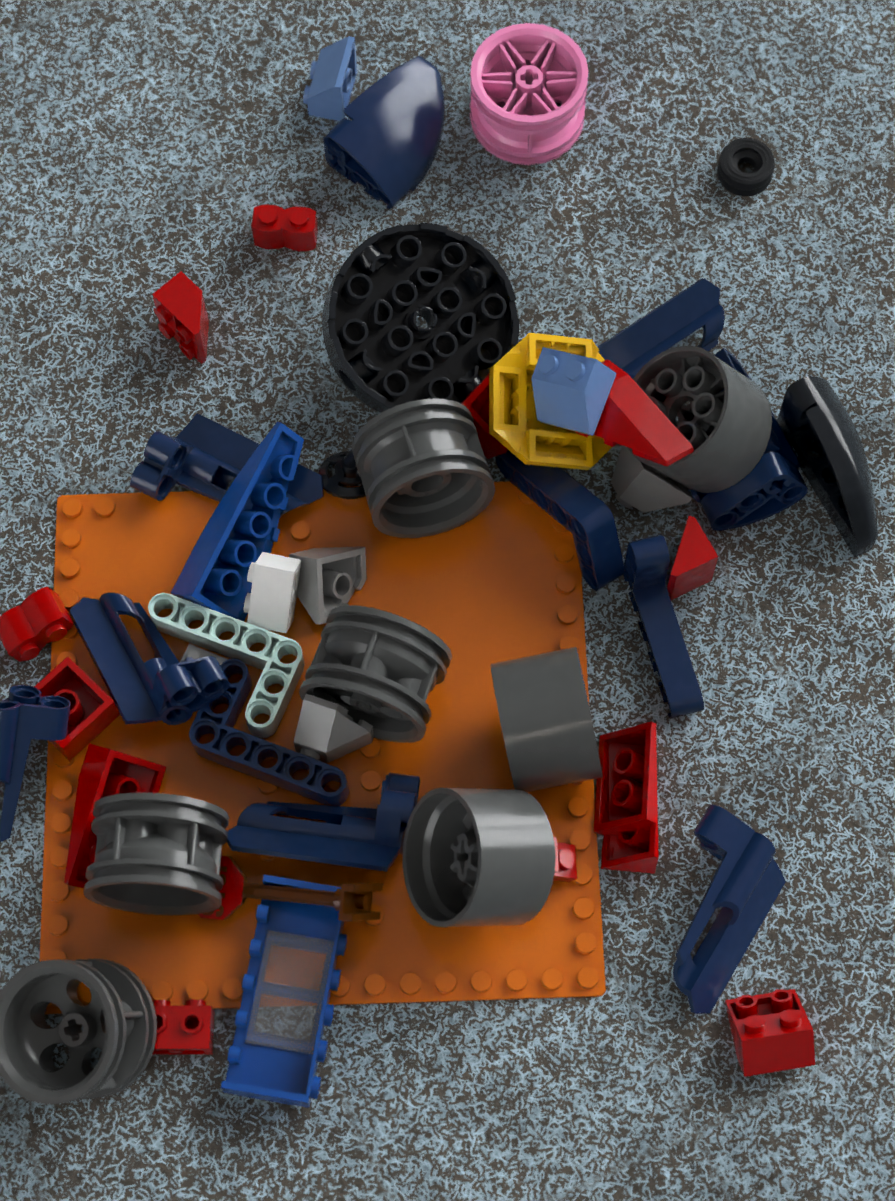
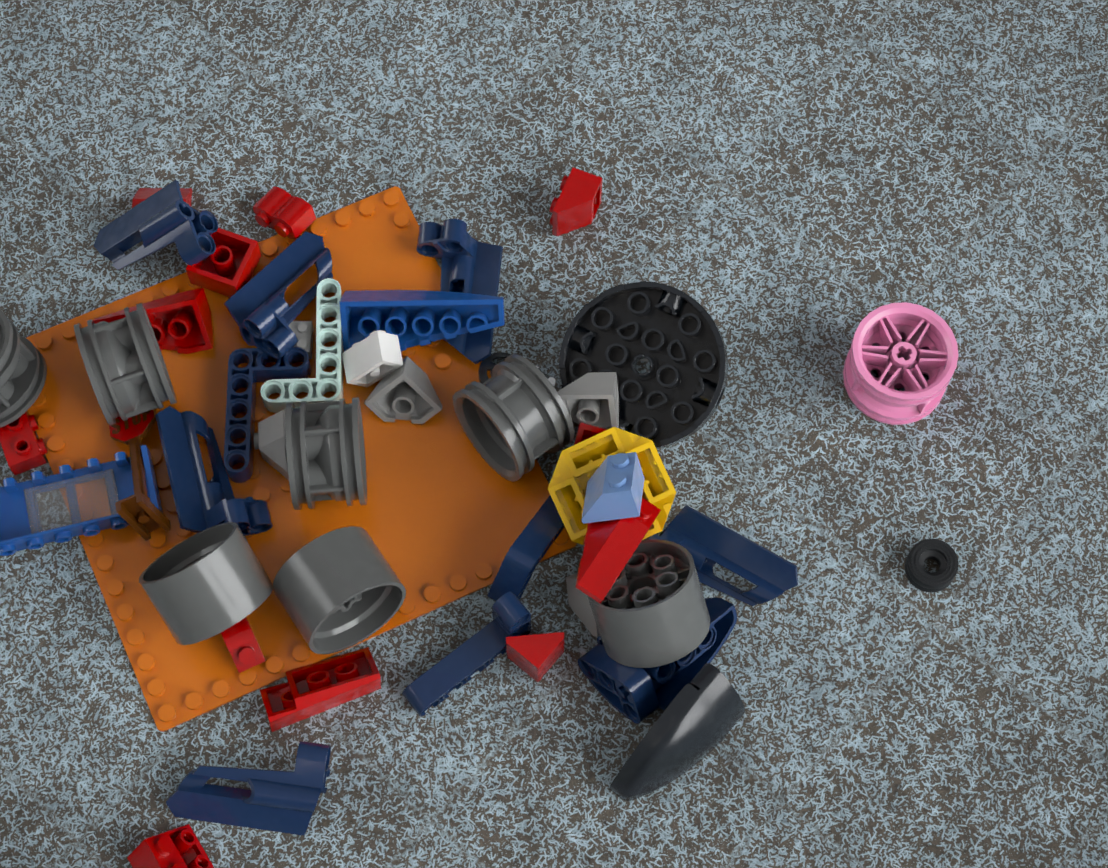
camera: 65 degrees right, 0 degrees up
red brick [251,205,318,251] -> none
medium blue slope [303,36,357,121] -> none
dark blue panel [323,56,445,209] -> none
none -> light grey slope [557,372,619,429]

